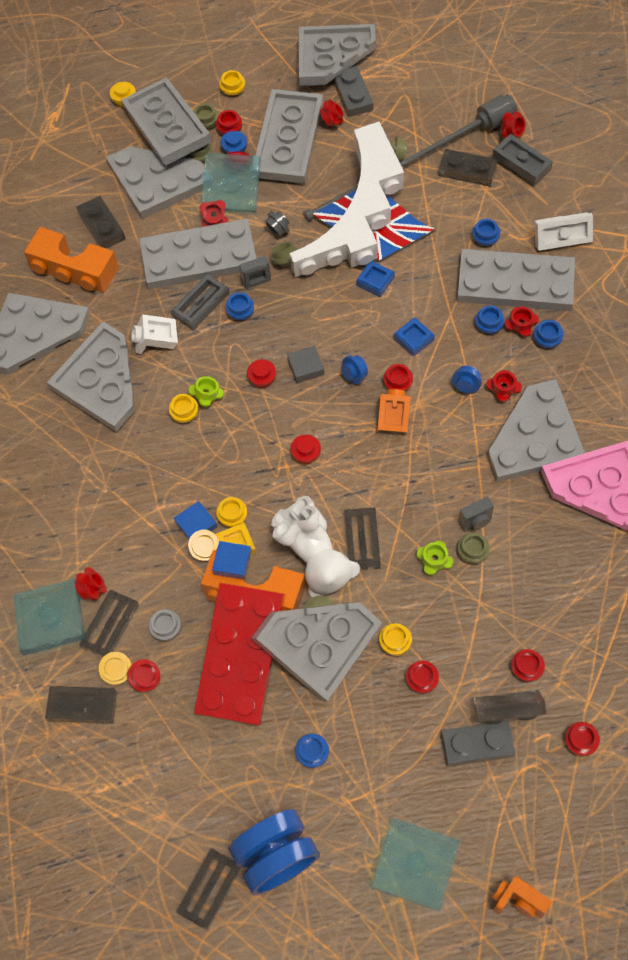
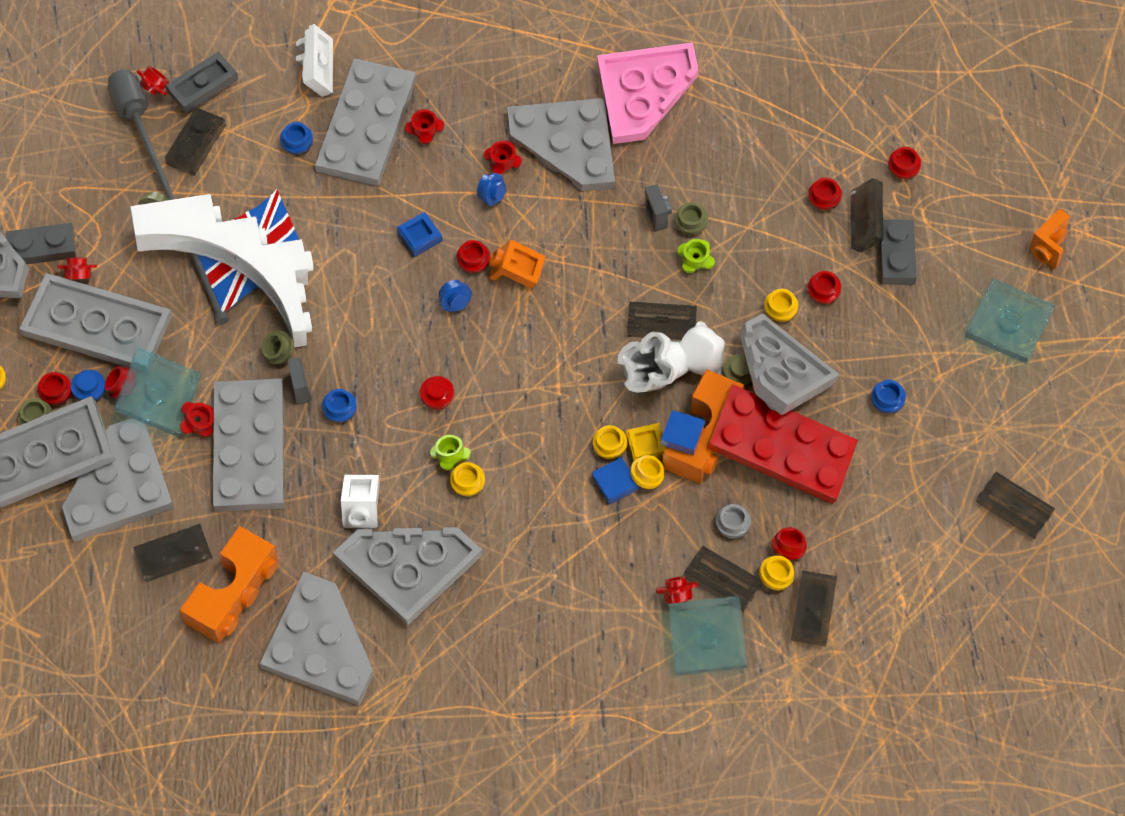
camera: 85 degrees left, 0 degrees up
dark grey tile [171,274,230,331] -> none
blue wheel [228,809,320,896] -> none
dark grey plate [264,211,290,237] -> none
dark grey tile [287,346,324,383] -> none
red plate [291,434,321,464] -> none
blue tile [356,261,395,298] -> none
blue plate [475,305,505,334] -> none
blue plate [534,320,564,348] -> none

